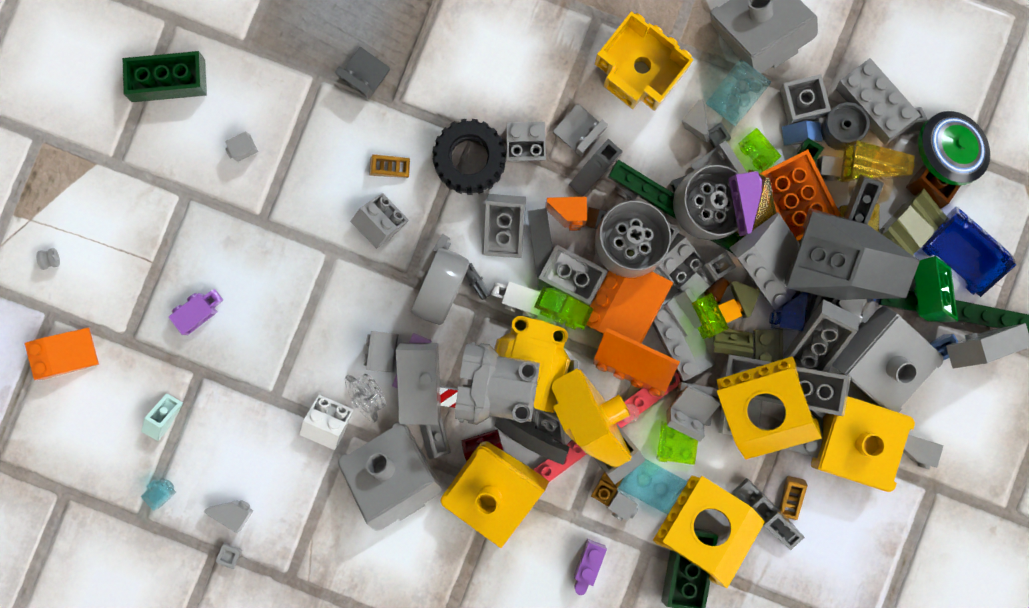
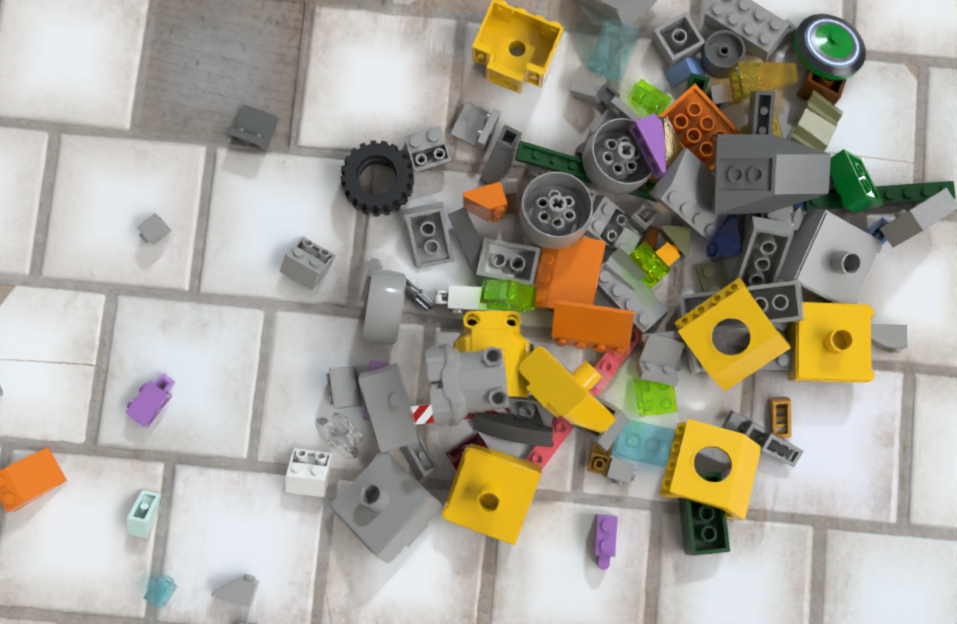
camera: 25 degrees left, 5 degrees down
dark green brick [122,51,207,102] -> none
pearl gold slope [369,154,410,178] -> none
olive plate [713,327,754,358] -> none
clear blue windscreen [922,206,1017,297] -> none

